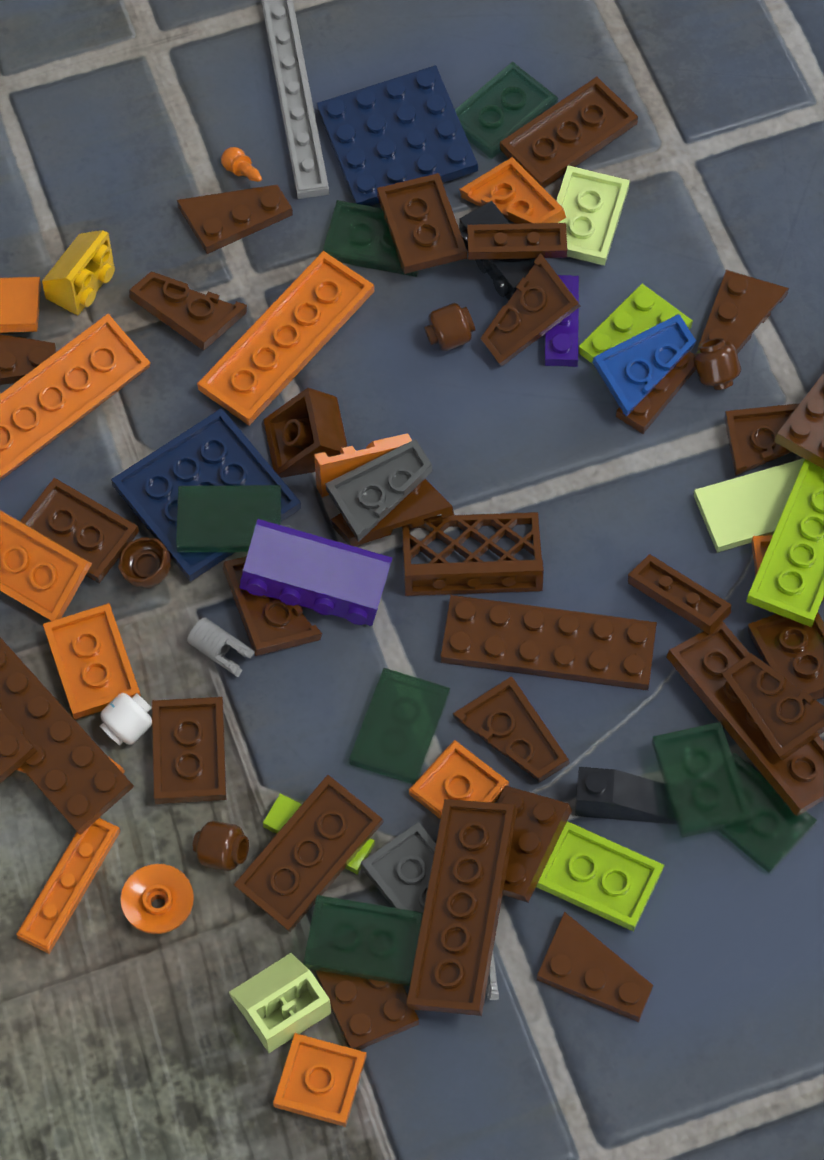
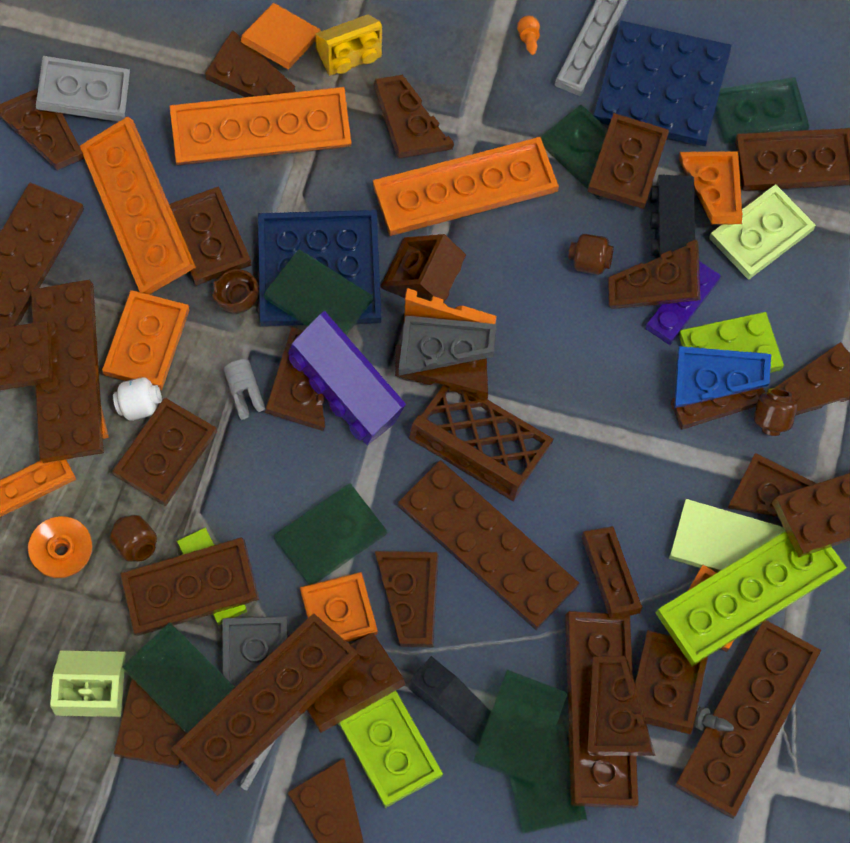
camera: 30 degrees right, 5 degrees up
reddish brown wing [177,185,293,254] -> none
orange plate [273,1033,367,1127] -> none
reddish brown plate [467,223,568,260] -> none

